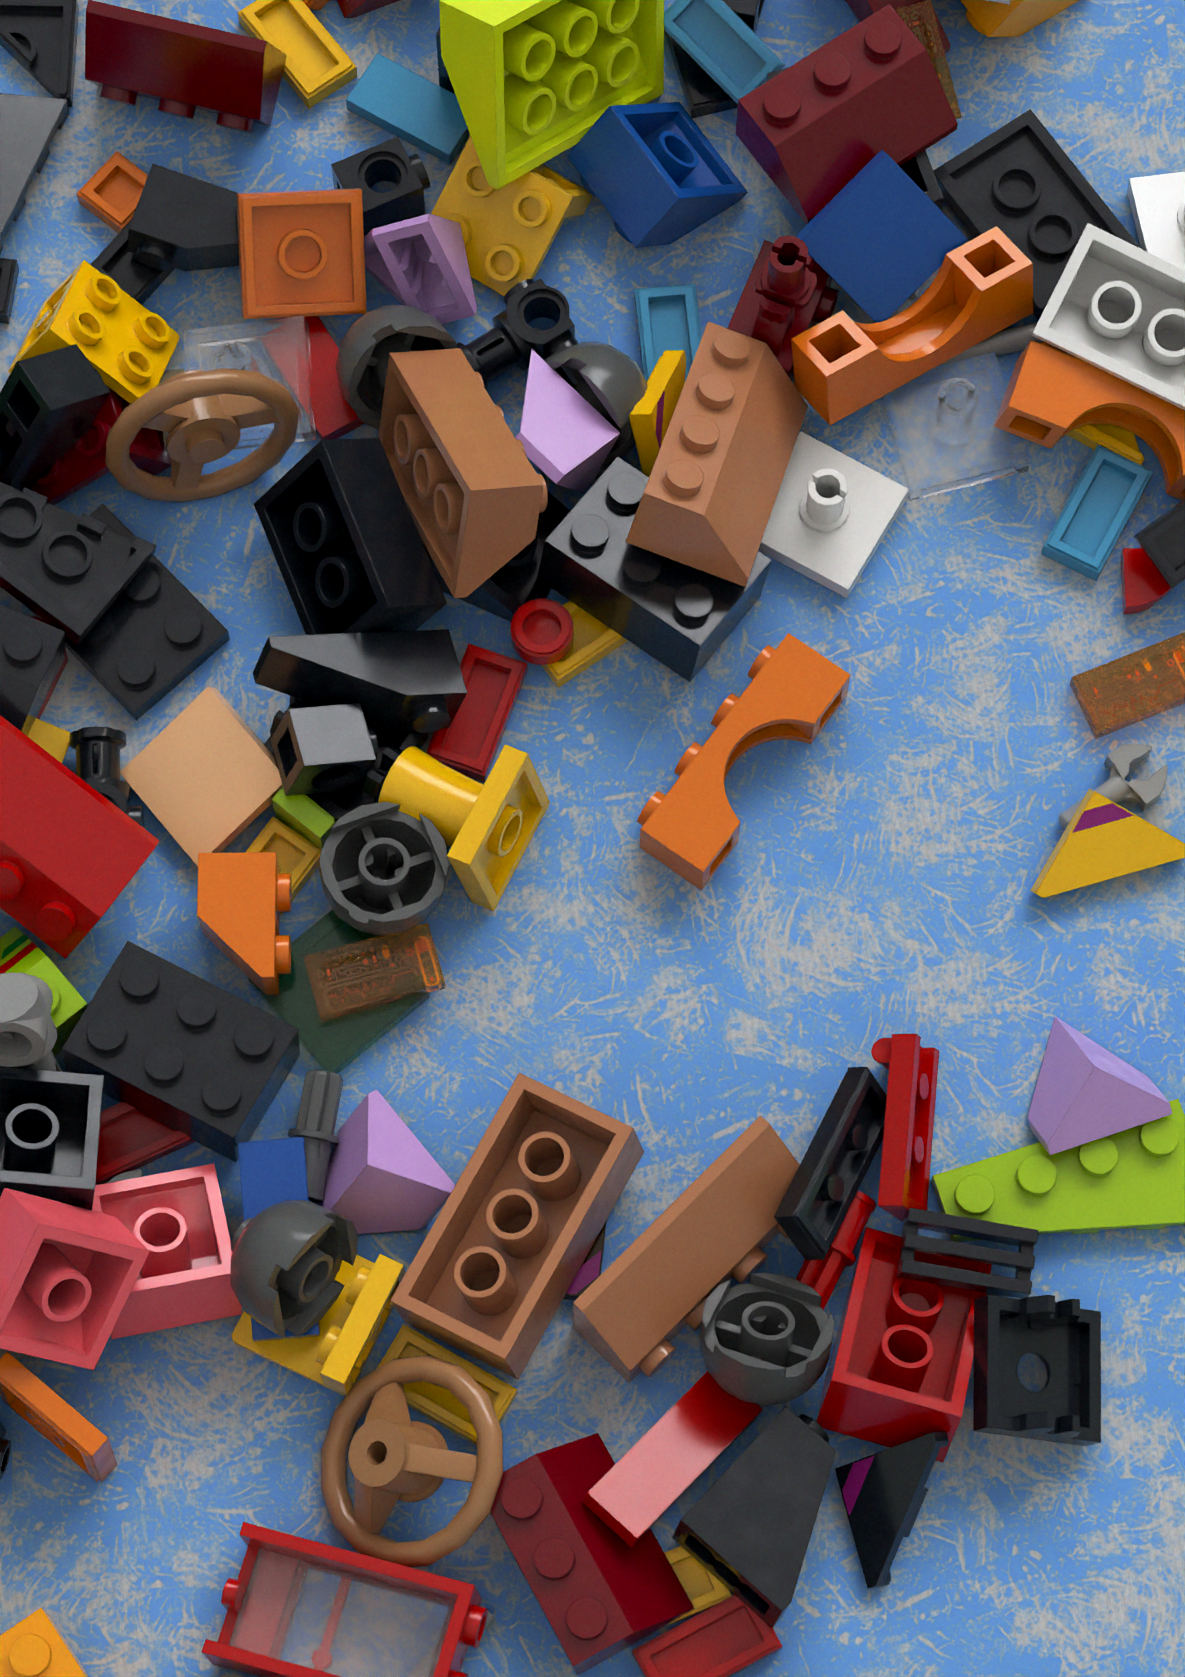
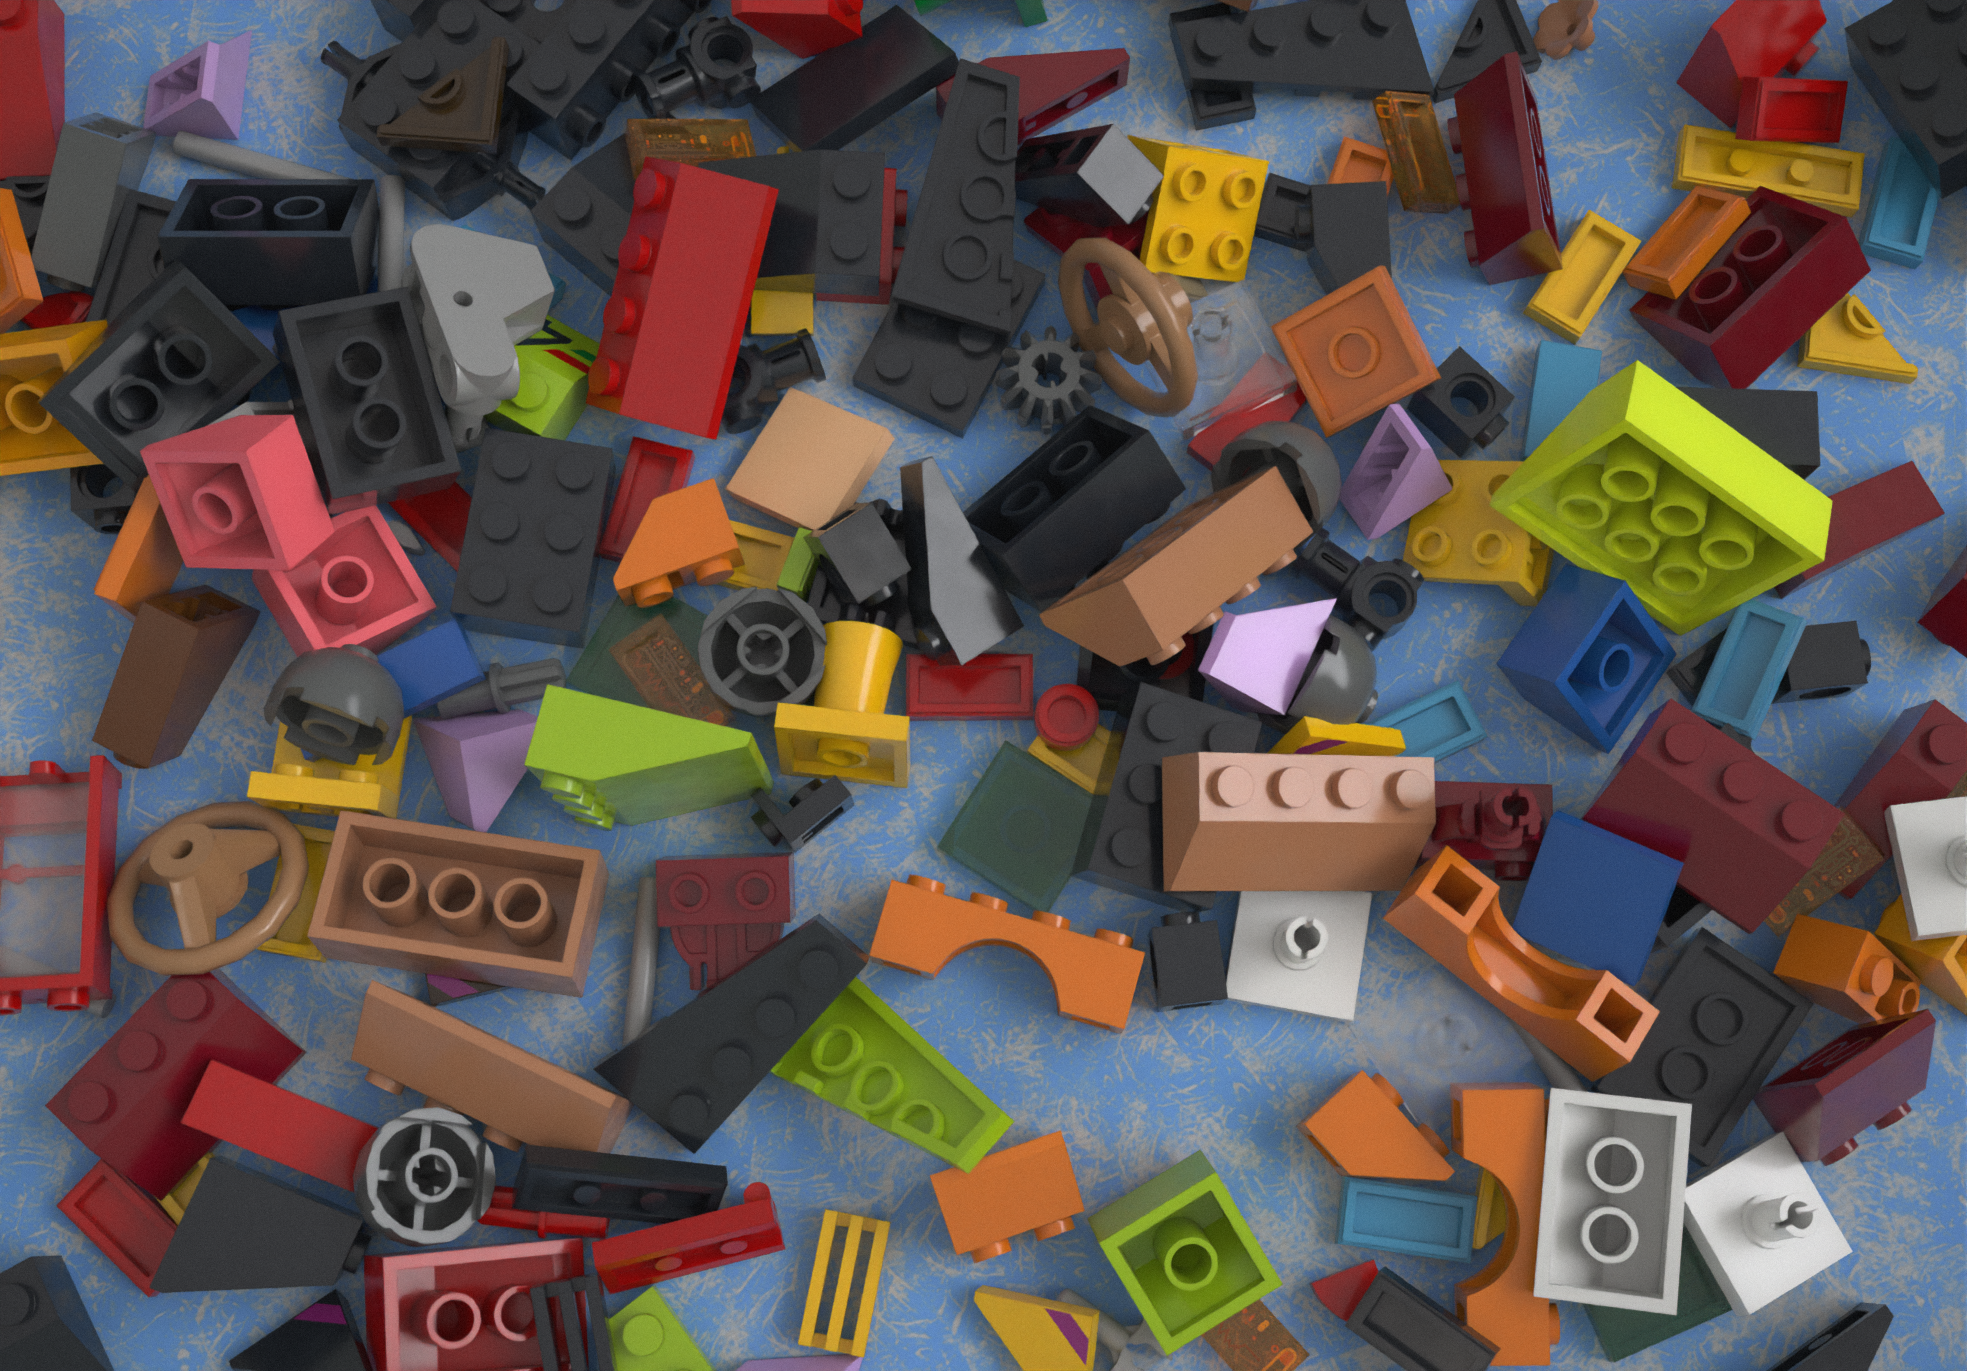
camera: 70 degrees right, 5 degrees up
none -> reddish brown slope [92,585,260,769]
none -> lime slope [524,684,774,831]
none -> black wing [593,913,870,1154]
none -> red tile [599,436,695,563]
none -> light grey bar [622,877,661,1047]
none -> dark red brick [656,852,796,990]
none -> black bracket [750,775,854,853]
none -> lime wing [769,977,1015,1174]
none -> yellow tile [798,1209,891,1358]
none -> orange slope [930,1130,1085,1264]
none -> clear green tile [937,740,1093,913]
none -> dark grey gear [996,325,1102,435]
none -> lime slope [1087,1149,1283,1356]
none -> black brick [1147,911,1228,1012]
none -> orange slope [1296,1070,1455,1182]
none -> clear orange tile [1372,91,1460,214]
none -> dark red slope [1752,1009,1936,1166]
none -> orange slope [1773,914,1922,1024]

